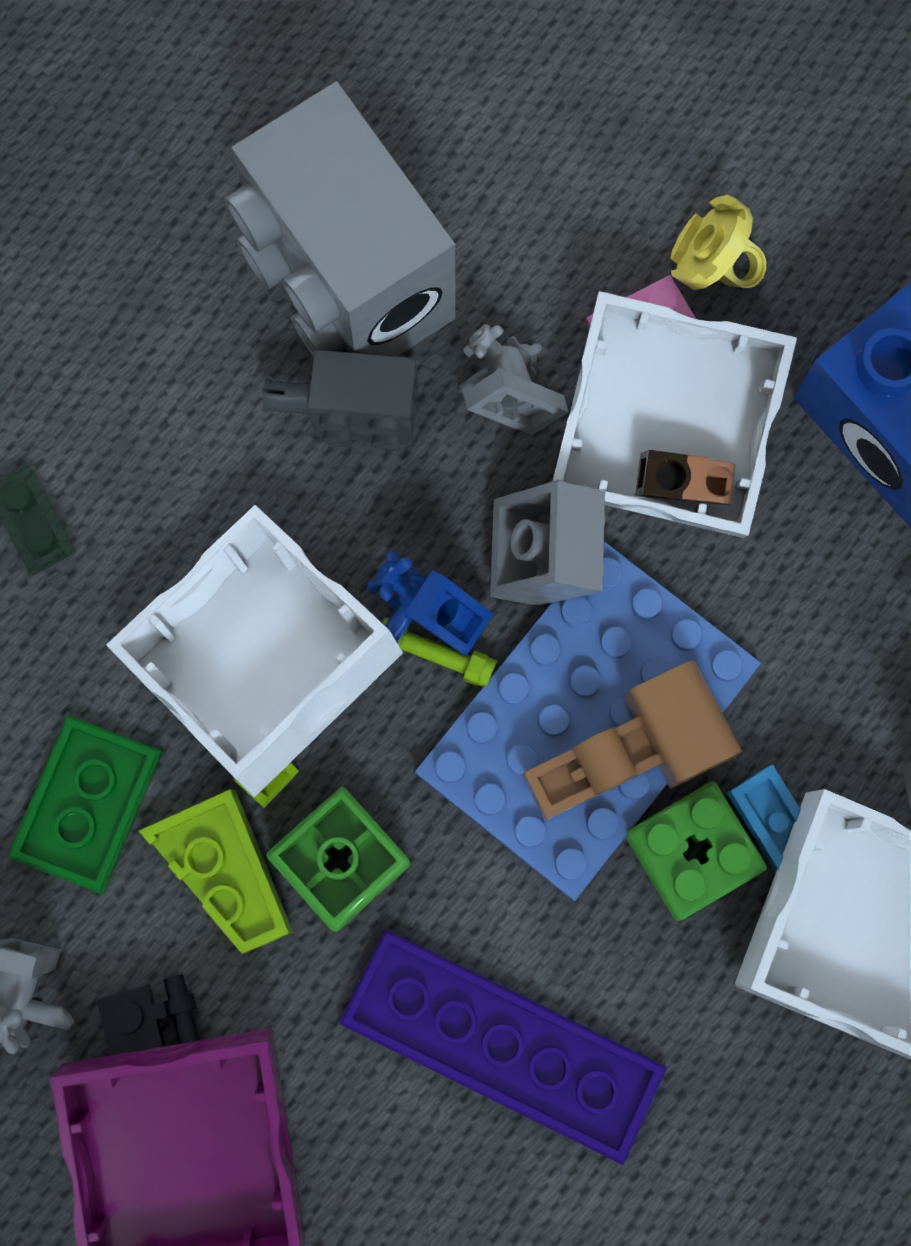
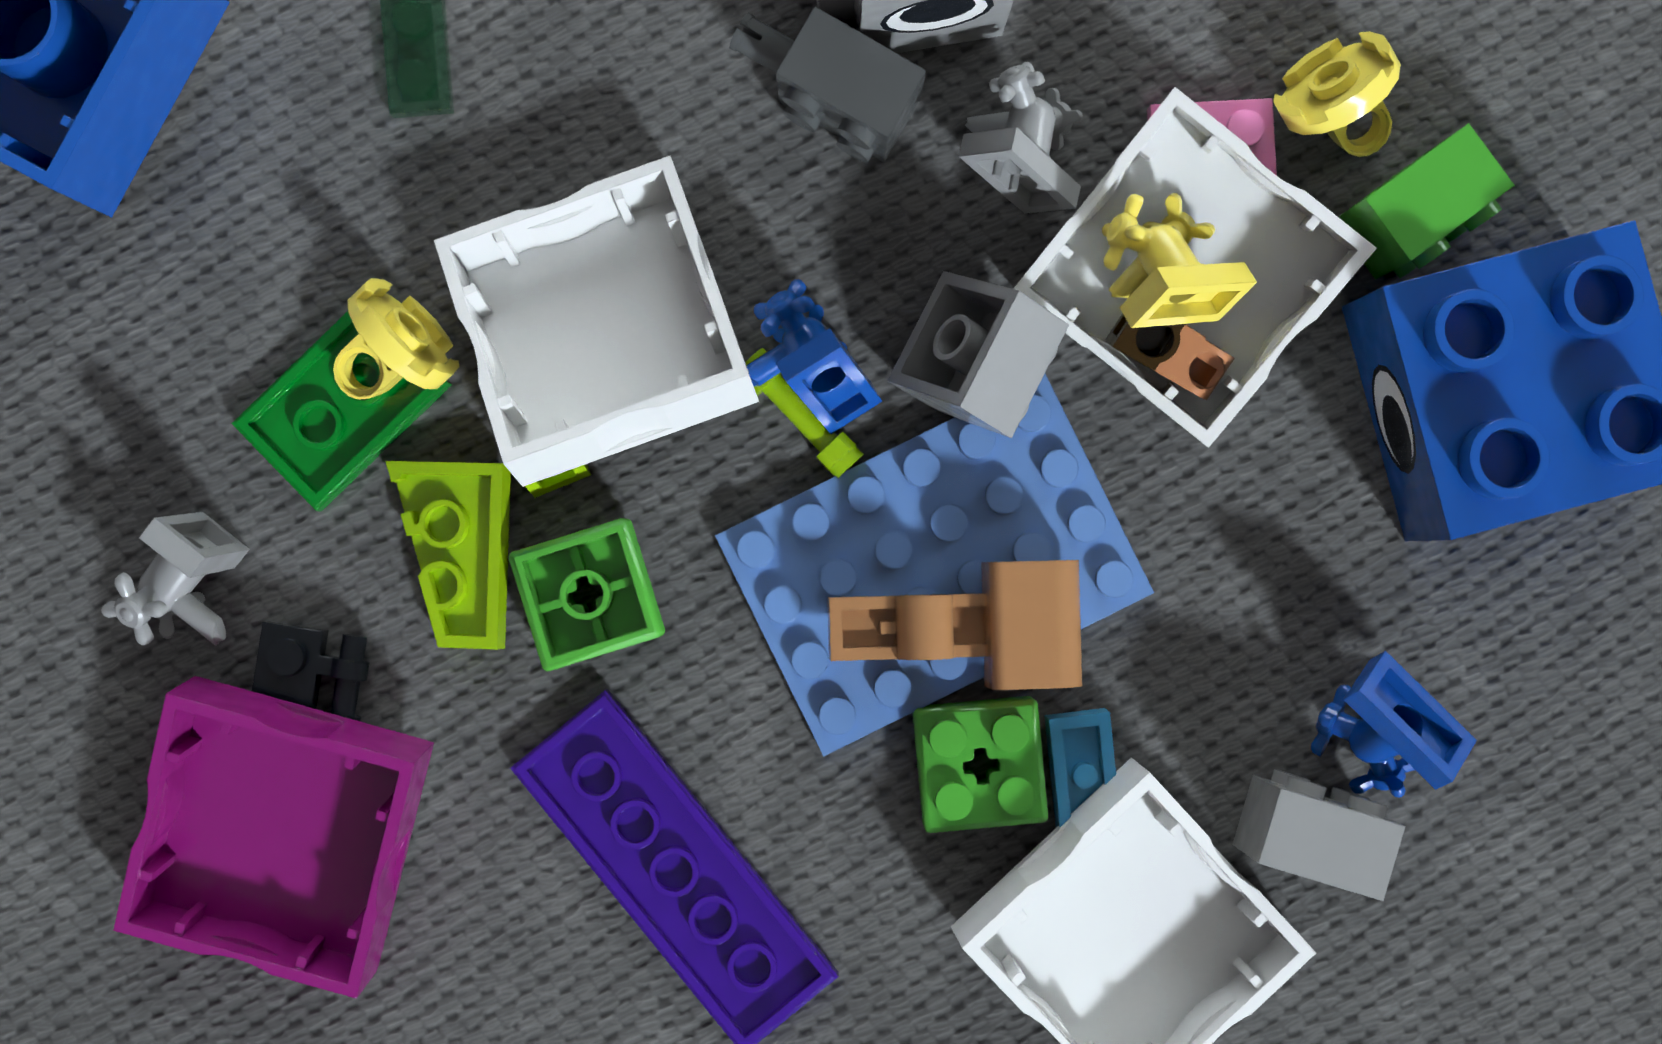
camera: 25 degrees right, 10 degrees up
none -> light yellow tile [333,278,459,400]
none -> light yellow piece [1102,193,1257,328]
none -> bright green brick [1338,123,1515,279]

